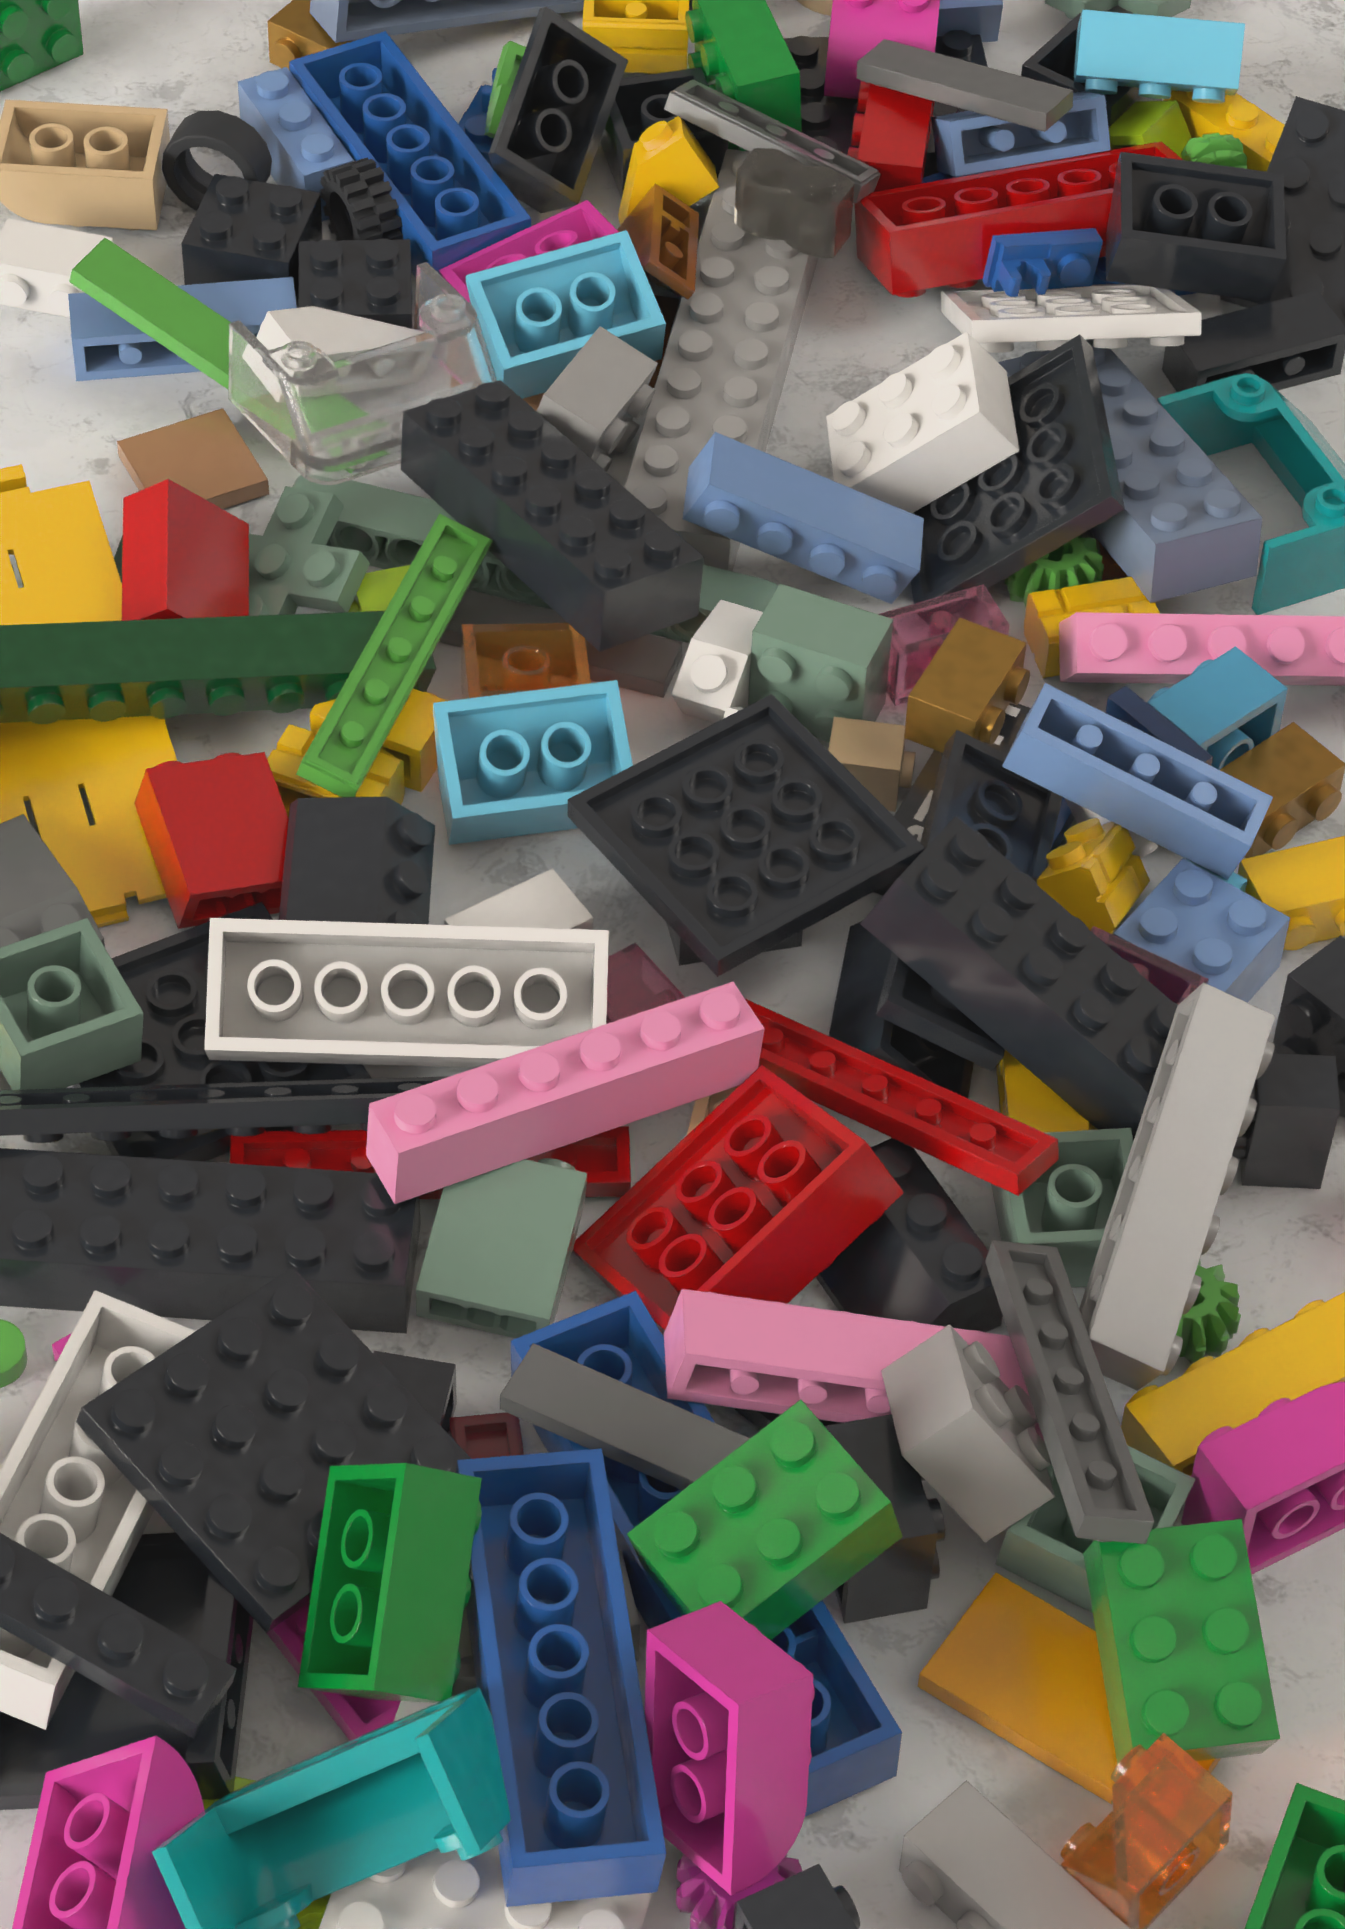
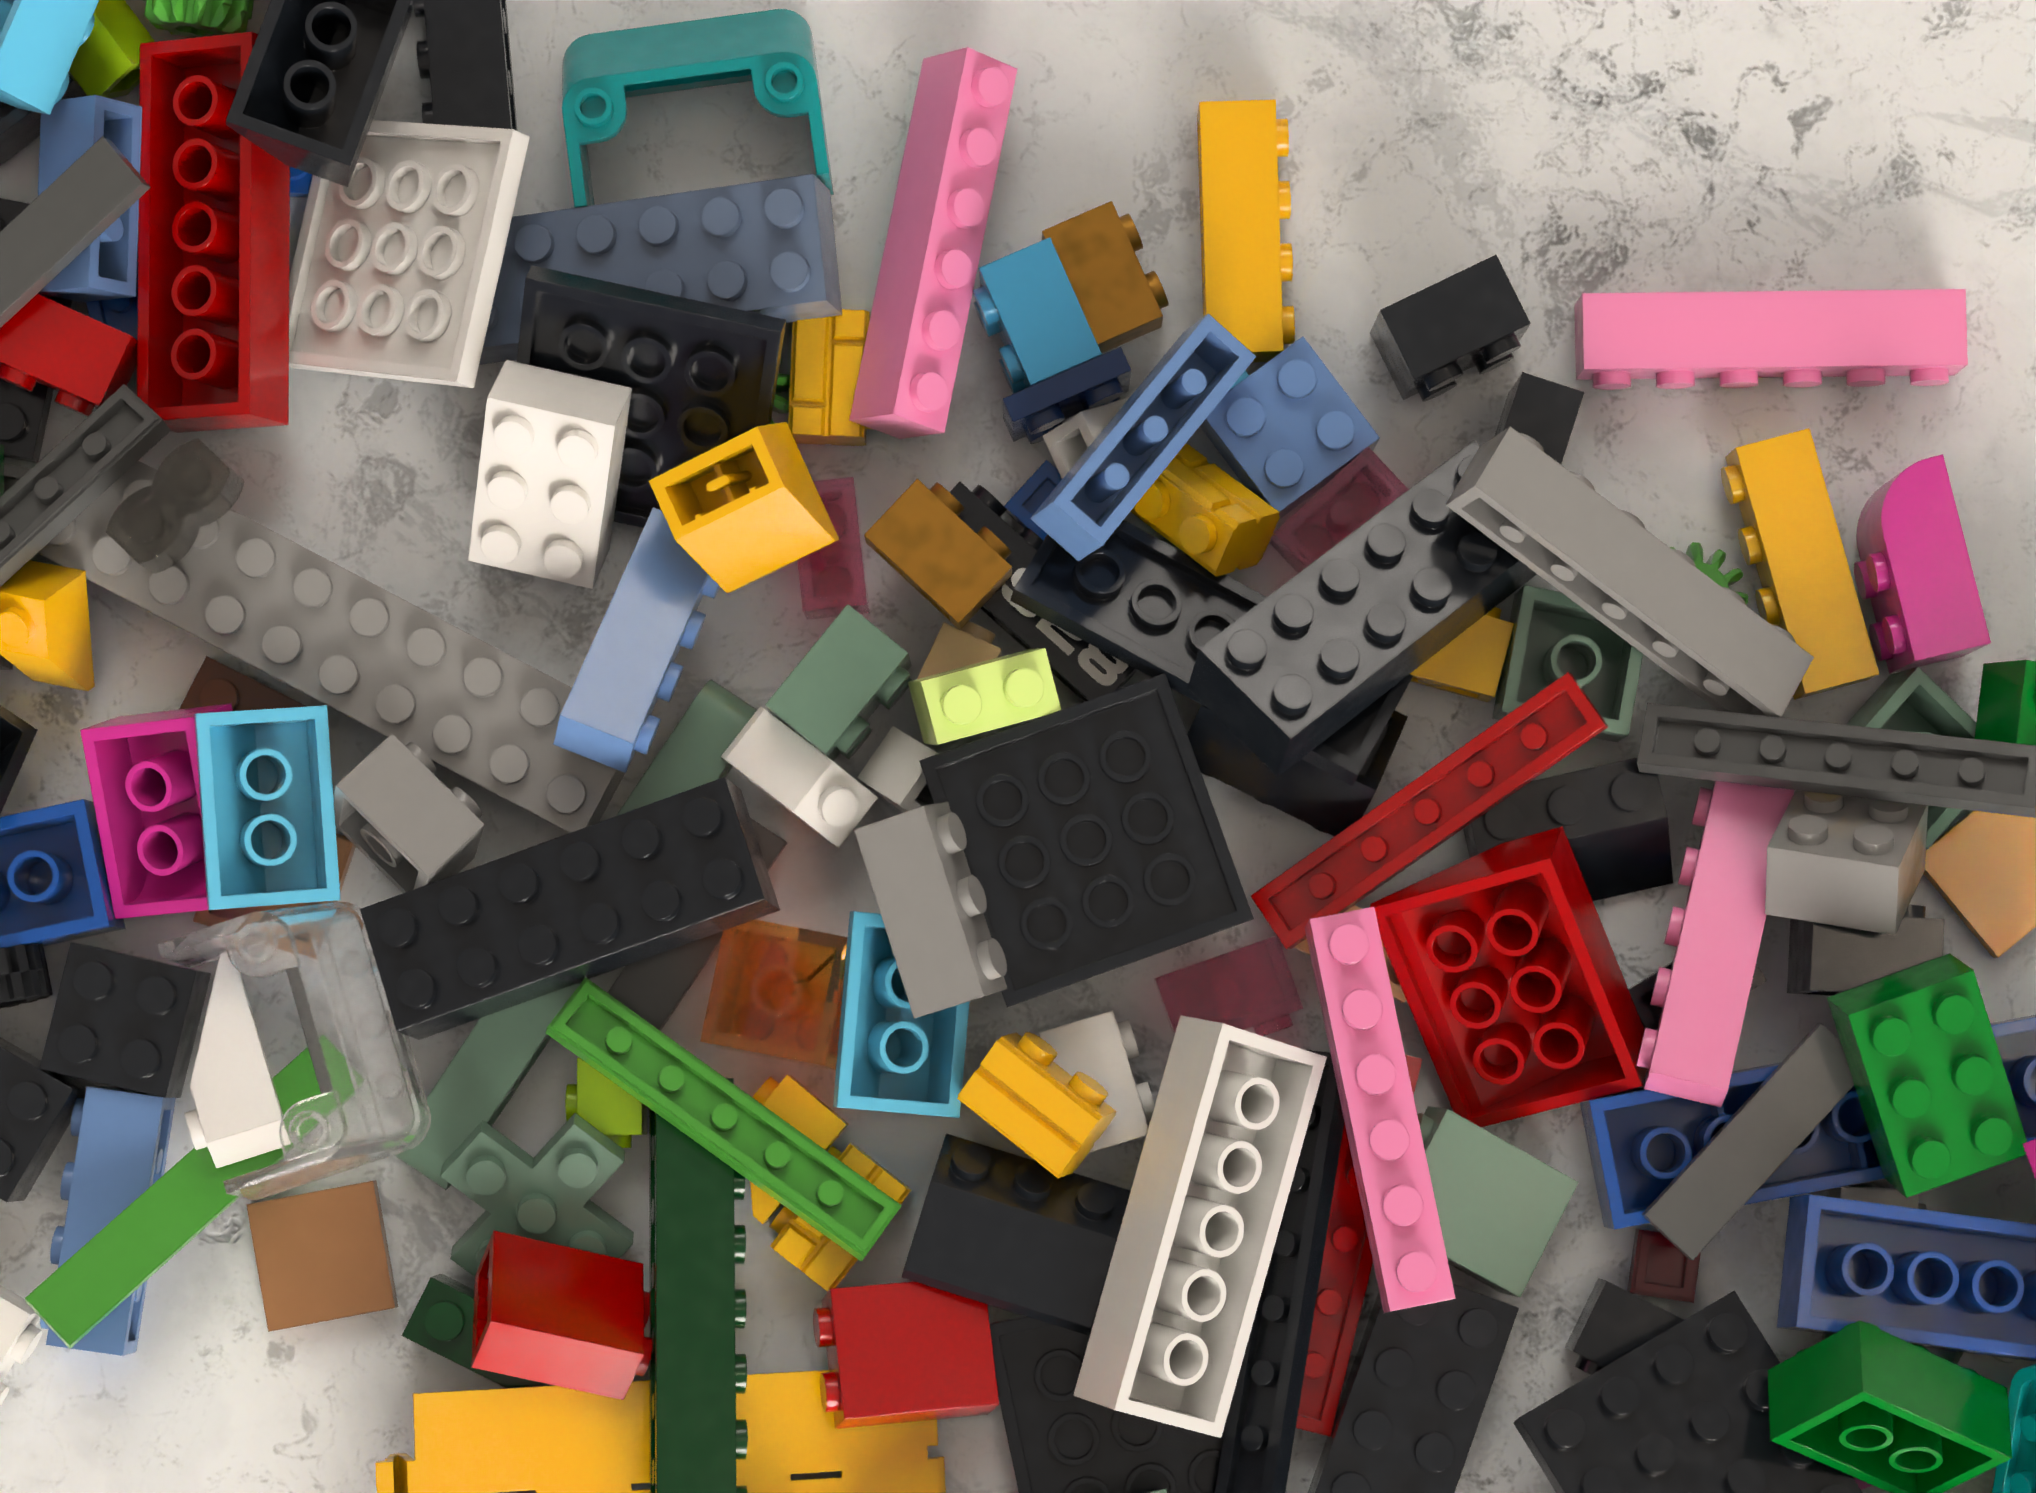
camera: 70 degrees left, 35 degrees up
dark orange slope [617,183,699,300] -> none
blue plate [982,228,1103,297] -> none
none -> yellow slope [649,422,839,593]
none -> light grey brick [854,802,1008,1019]
none -> yellowish green brick [908,648,1061,745]
none -> yellow brick [957,1032,1117,1179]

